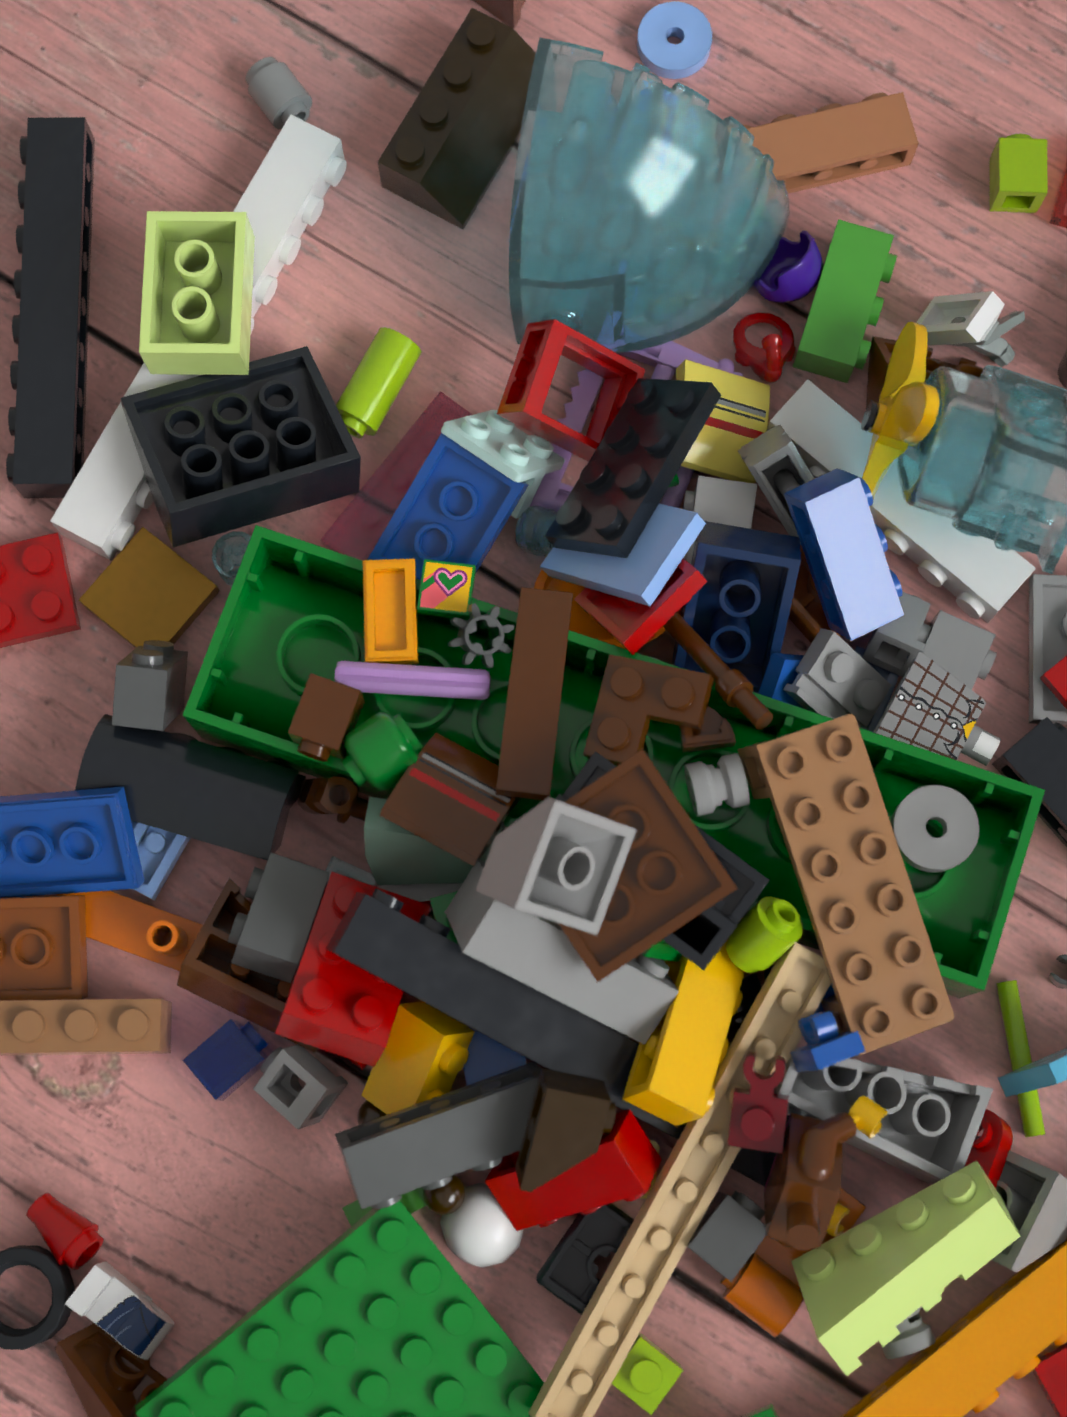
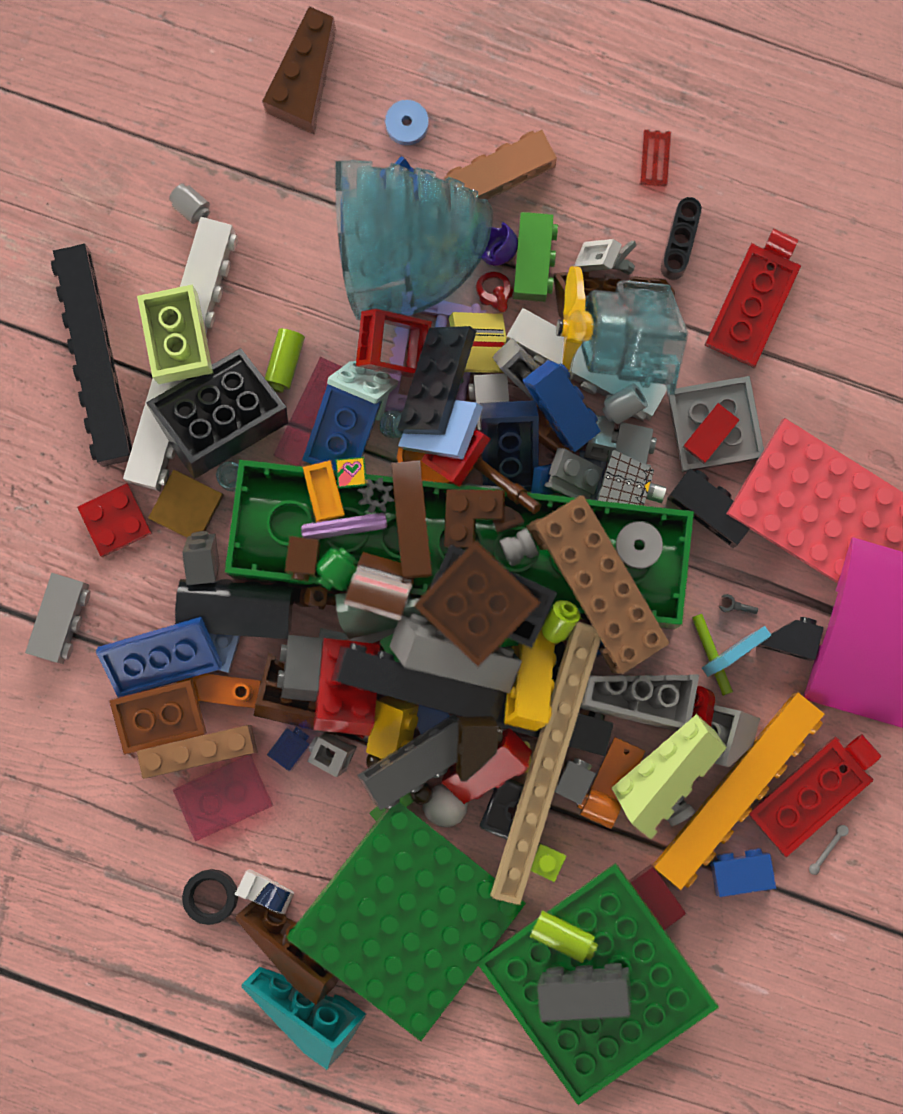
camera: 10 degrees left, 5 degrees up
red cone [26,1193,104,1270] -> none
dark brown slope [378,8,555,229] -> none
light grey slope [475,797,637,935] -> none
dark red plate [727,1051,789,1154] -> none
reddish brown torso [764,1096,888,1250] -> none
blue tile [790,1011,865,1072] -> none
lime brick [989,134,1048,213] -> none
none -> clear pink tile [173,754,274,842]
none -> light grey brick [603,383,648,424]

